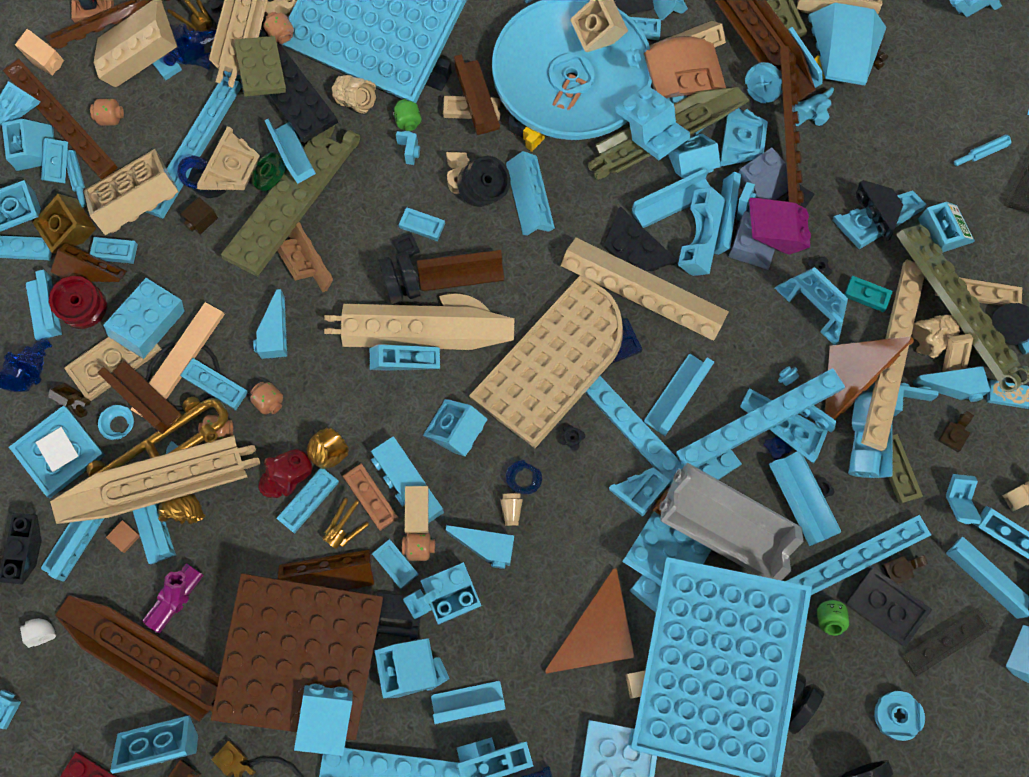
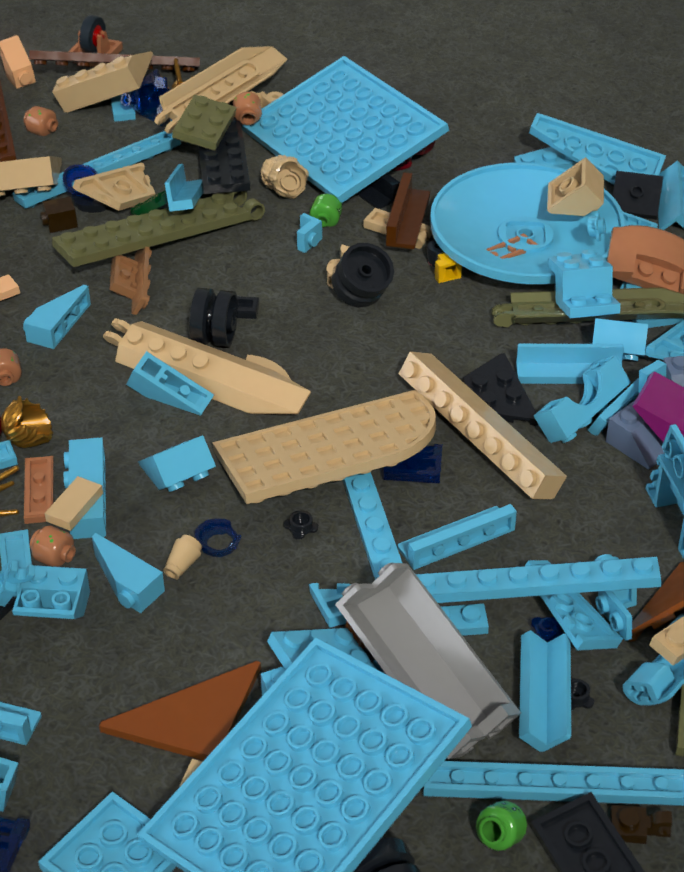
camera: 30 degrees right, 30 degrees down
medium azure tile [399,207,445,241] -> none
reddish brown panel [417,250,504,291] -> none
medium azure panel [506,151,555,235] -> none

